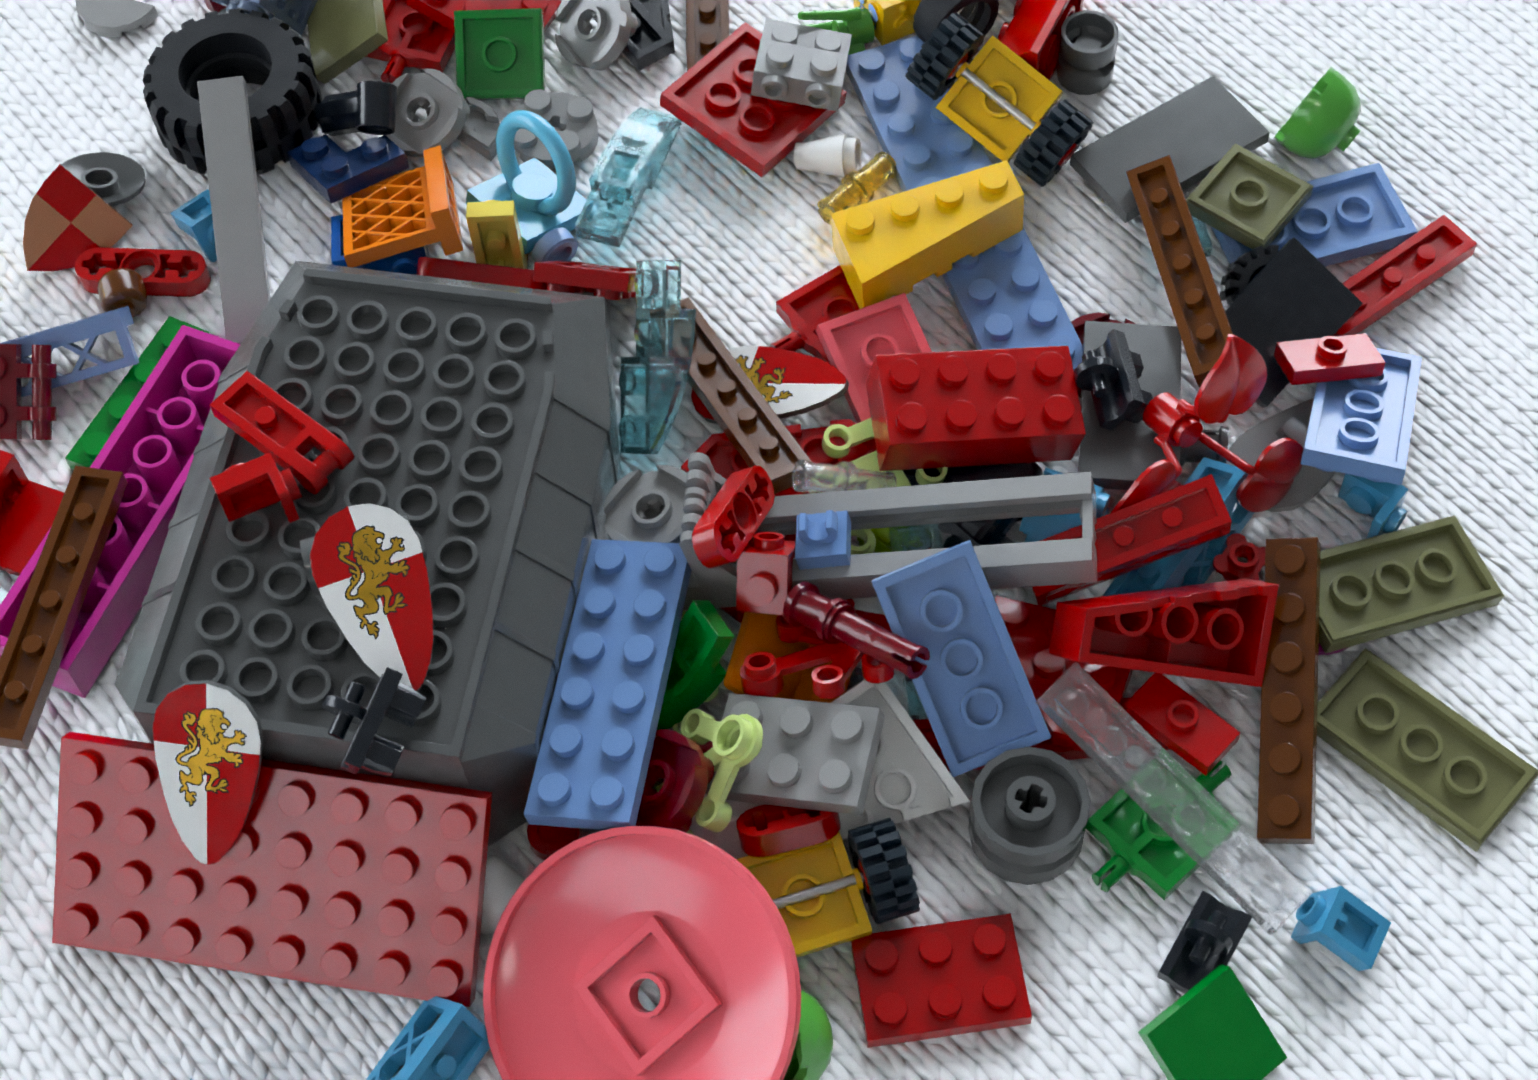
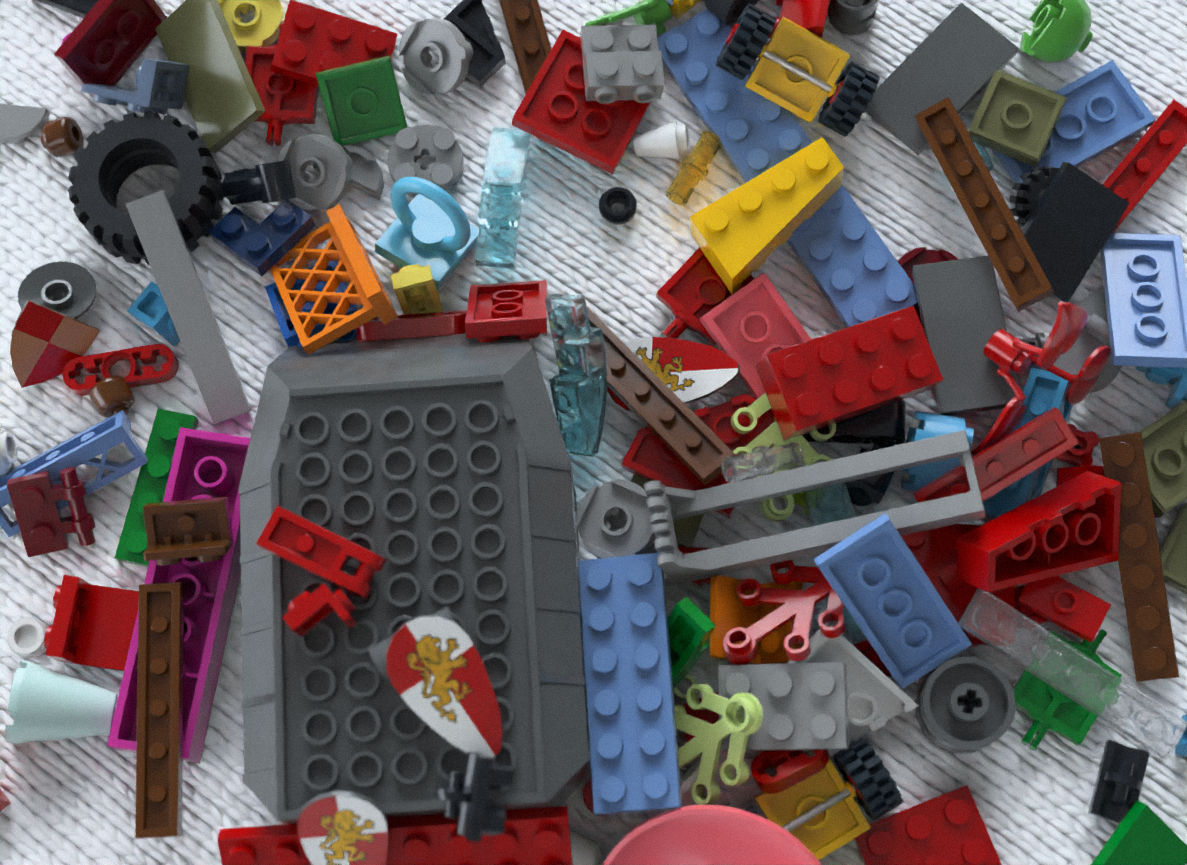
camera: 10 degrees left, 15 degrees up
light blue tile [531,227,578,262] -> none
dark red plate [636,729,714,833] -> none
red beam [692,465,775,568] -> none
bracket [736,532,796,615] -> none
dark red pin [783,581,930,679] -> none
medium blue tile [795,510,851,570] -> none
black hips [1074,329,1153,431] -> none
plate [1274,333,1386,385] -> none
none -> reddish brown piece [41,117,84,157]
none -> reddish brown bracket [143,497,234,566]
none -> black plate [599,187,637,225]

